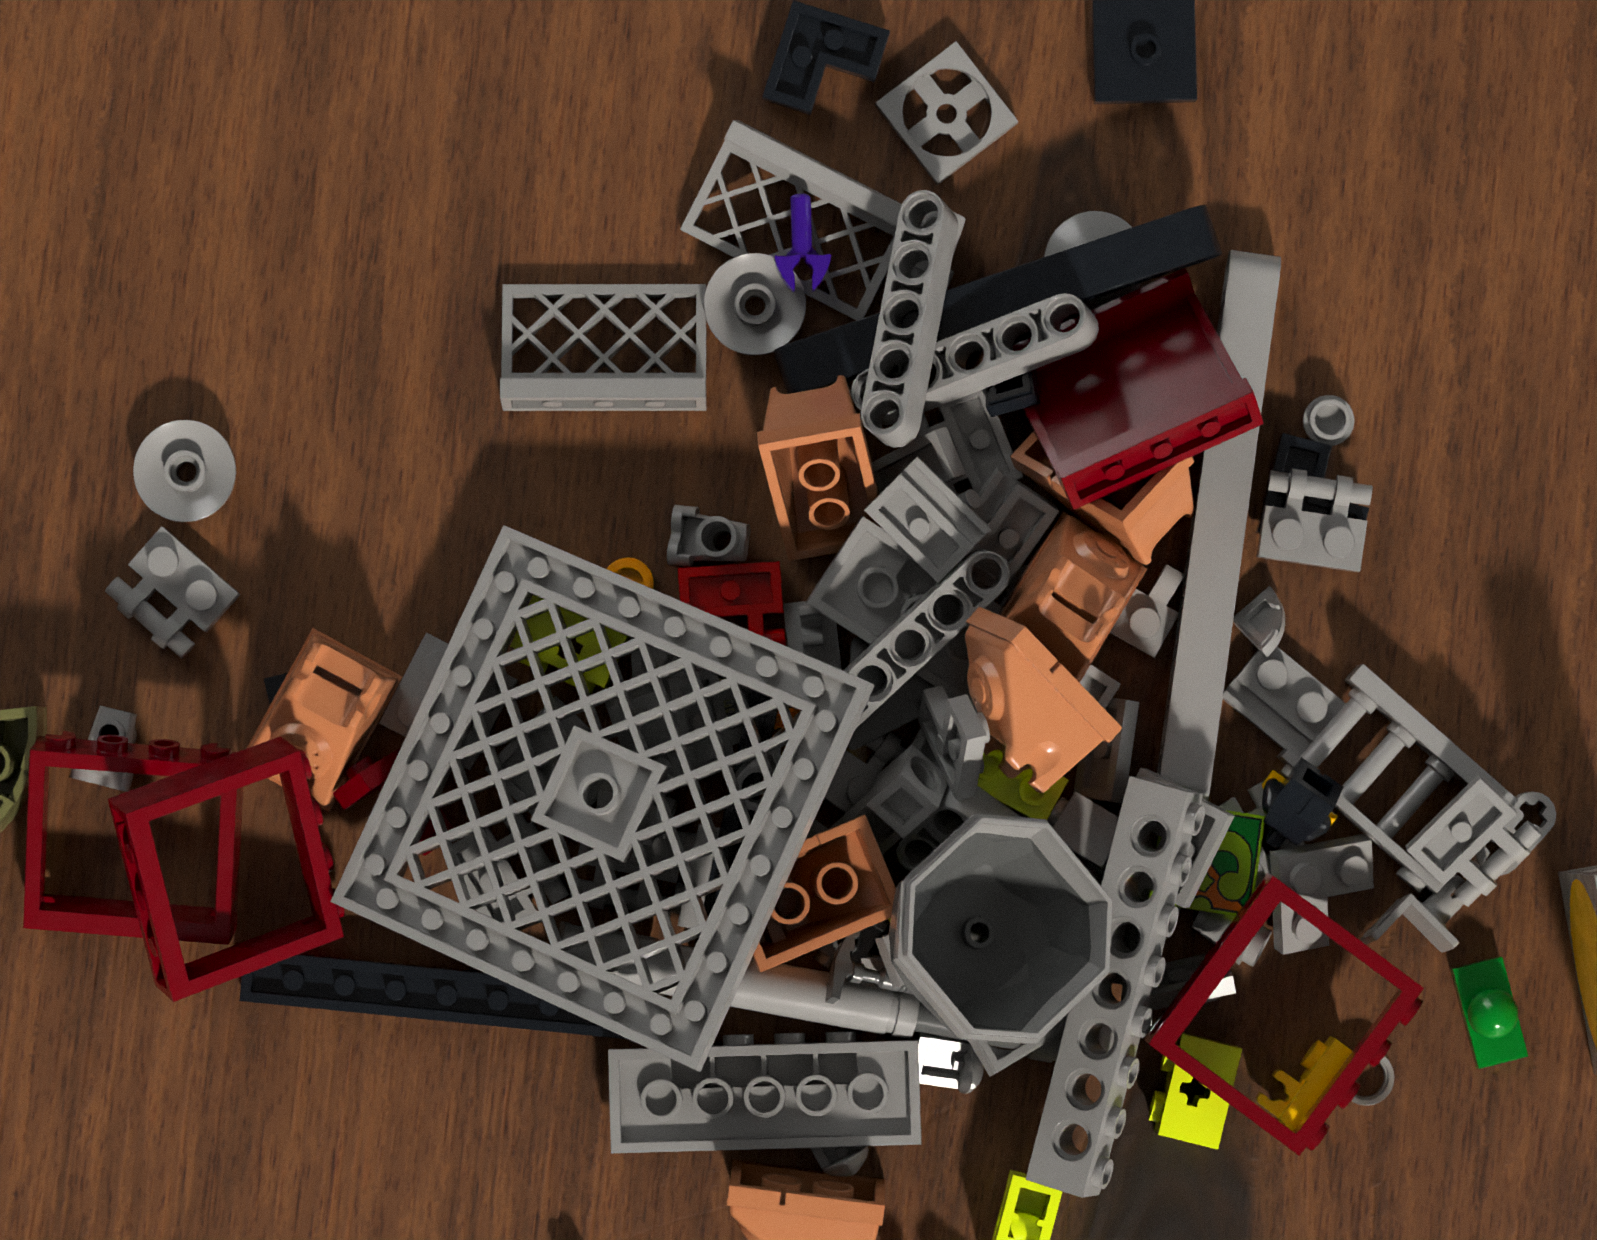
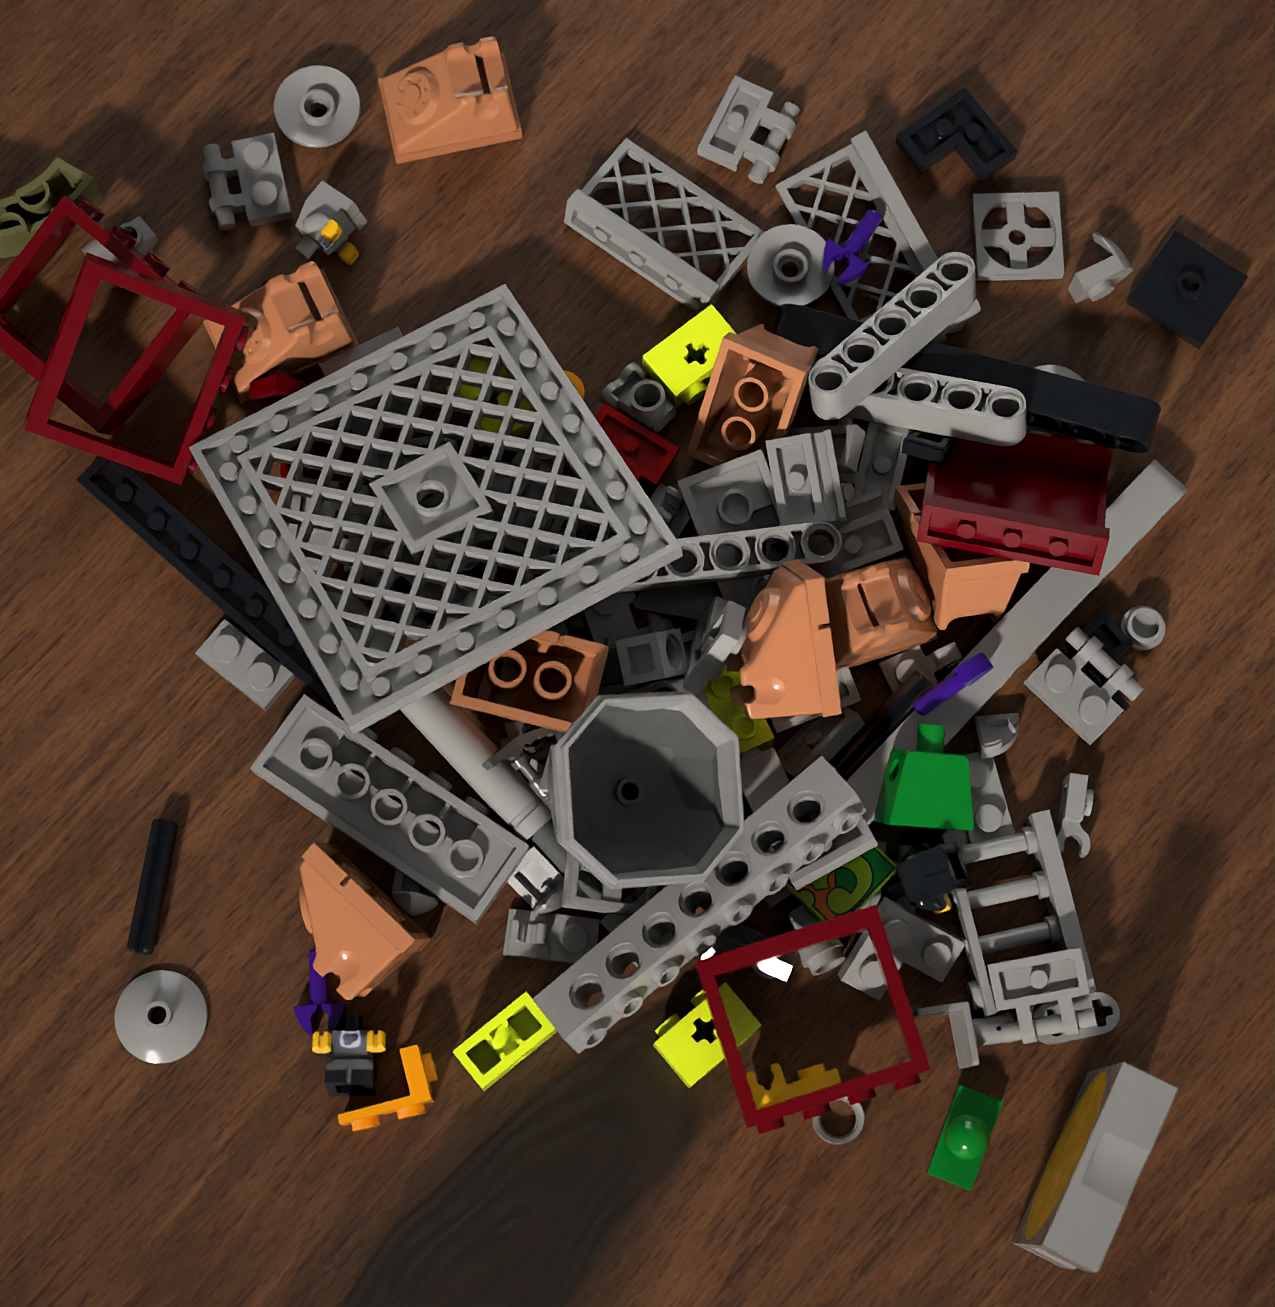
camera: 35 degrees right, 10 degrees down
none -> light grey plate [195,619,295,712]
none -> light grey piece [295,181,368,265]
none -> nougat piece [378,36,522,164]
none -> light grey plate [503,909,600,964]
none -> neon yellow brick [642,304,736,408]
none -> light grey plate [697,76,800,184]
none -> black axle [829,671,933,781]
none -> green torso [874,723,973,831]
none -> dark purple bar [913,652,994,716]
none -> light grey plate [1056,773,1094,858]
none -> light grey plate [1068,232,1133,303]

